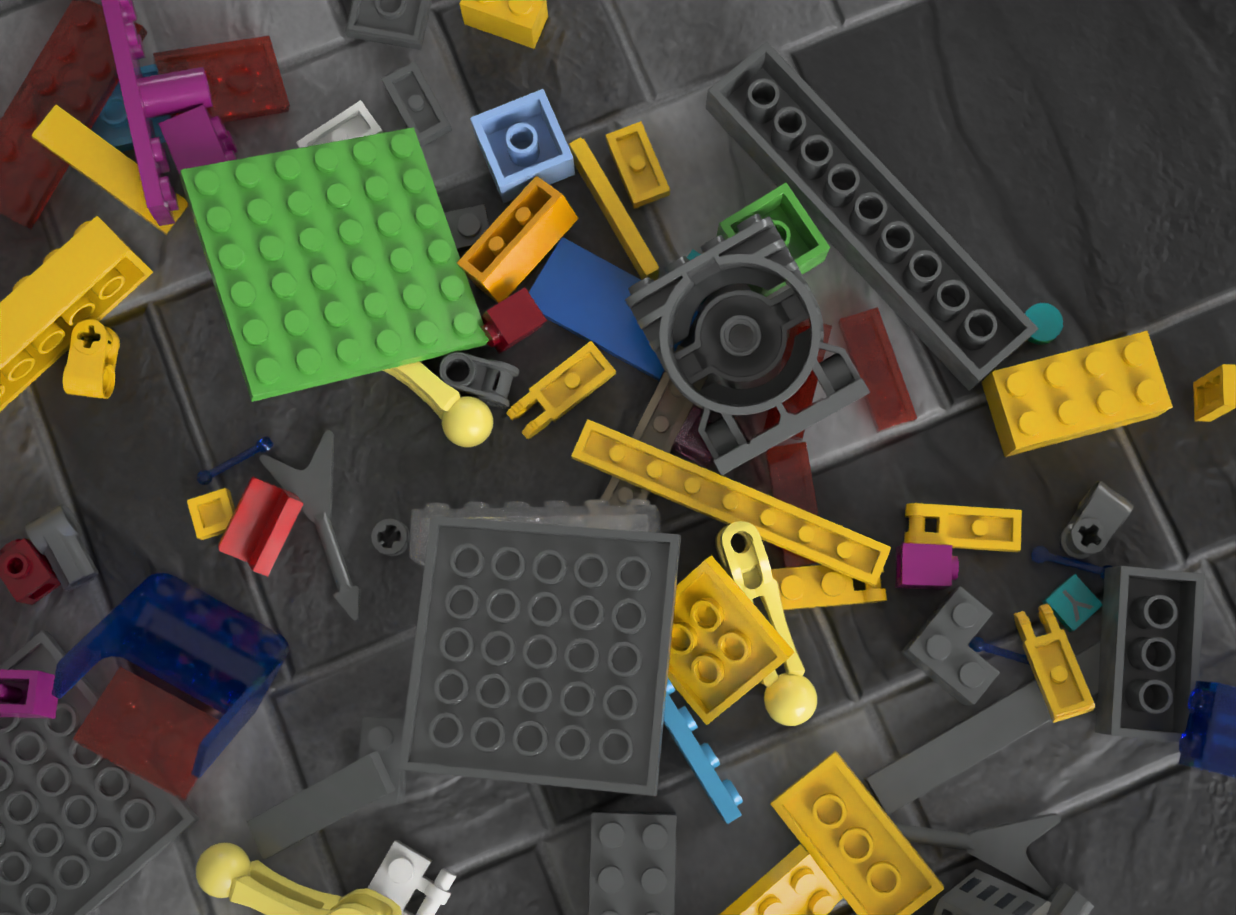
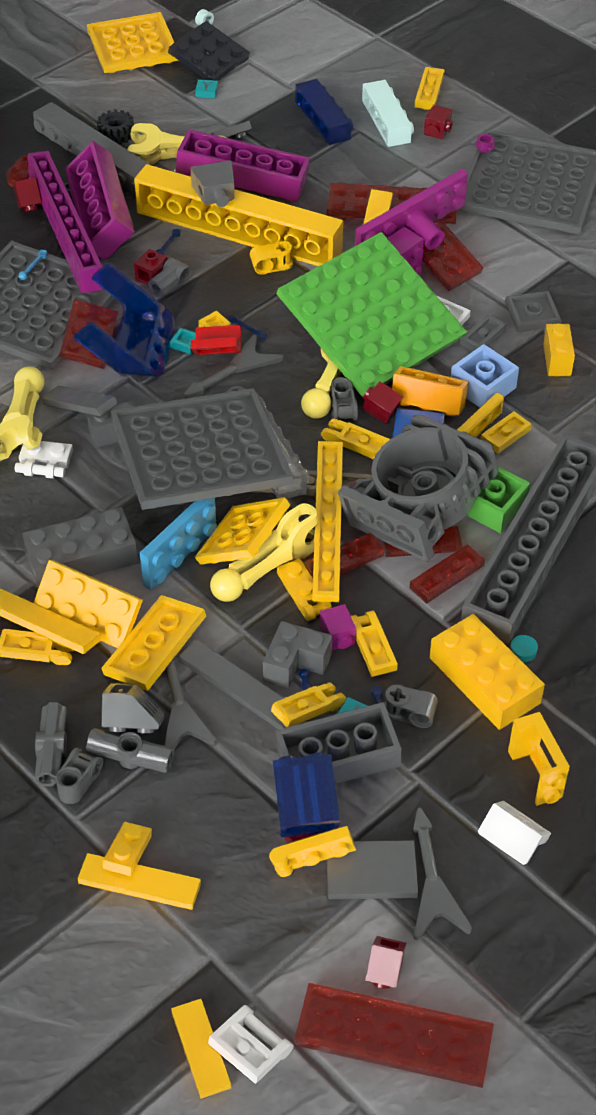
camera: 65 degrees right, 30 degrees down
none -> teal tile [170,328,196,354]

